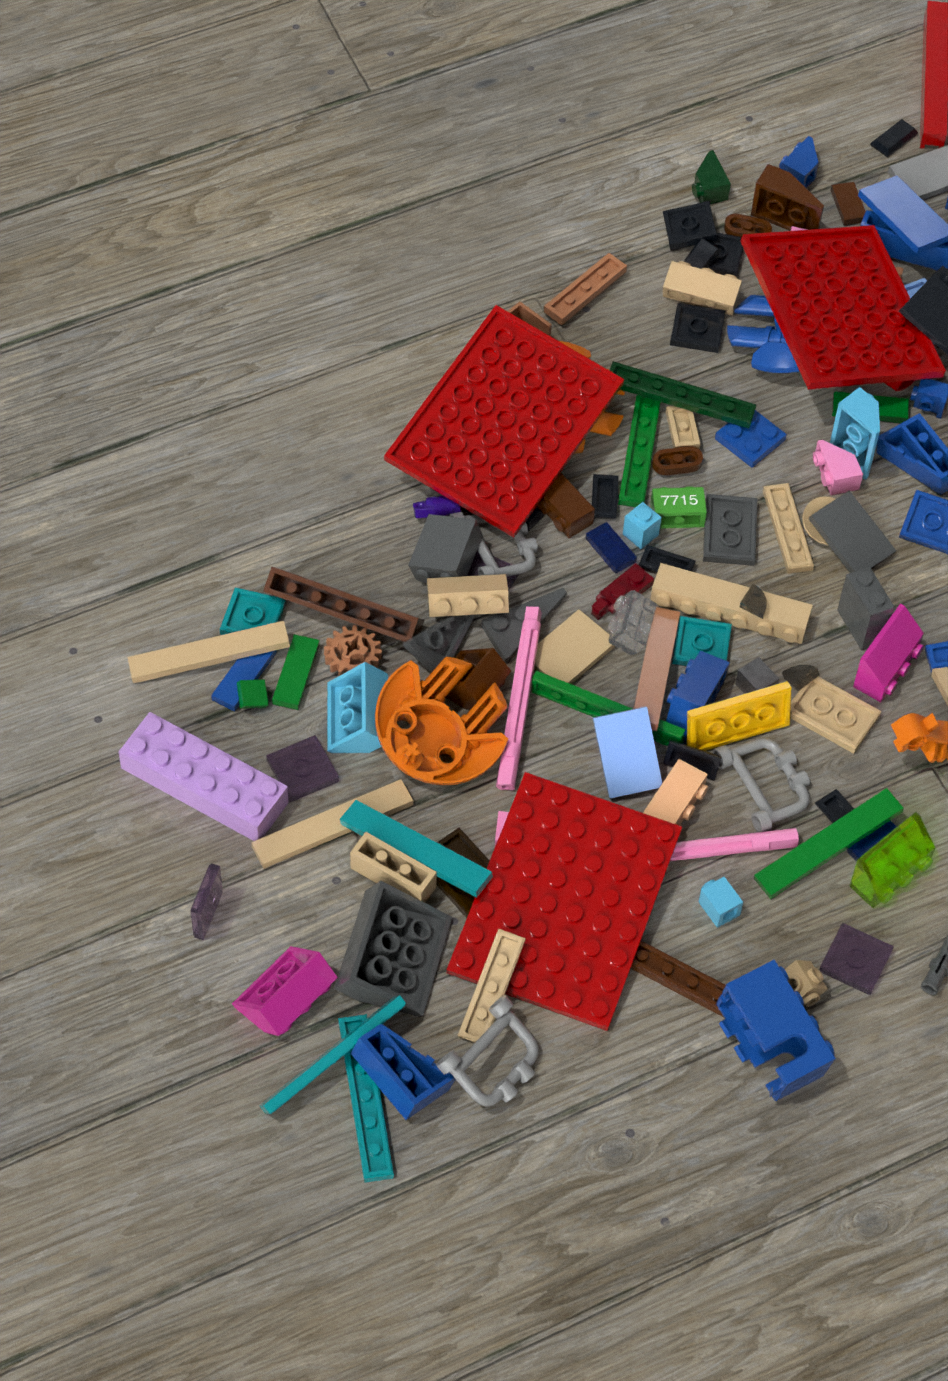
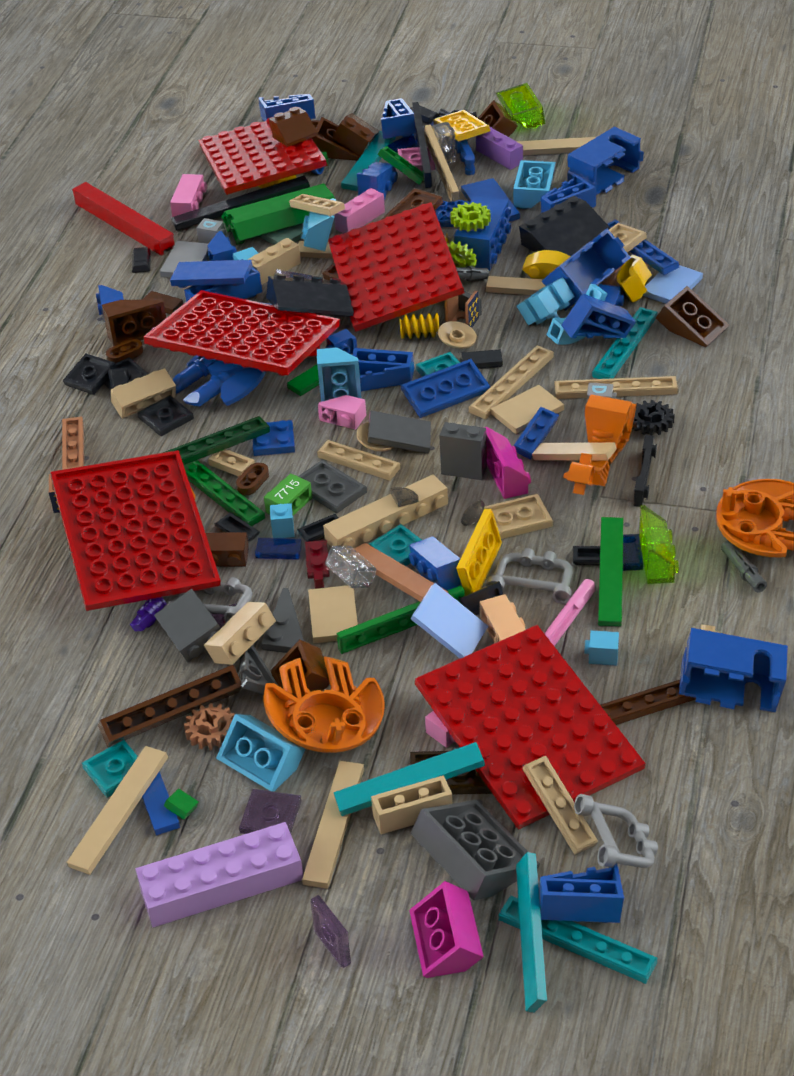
camera: 45 degrees left, 15 degrees down
green tile [272,634,320,710] -> none
bright pink piece [496,607,542,790] -> none
dark green slope [692,150,731,204] -> none
flat silver brick [735,657,779,694] -> none
clear purple tile [819,923,894,996] -> none

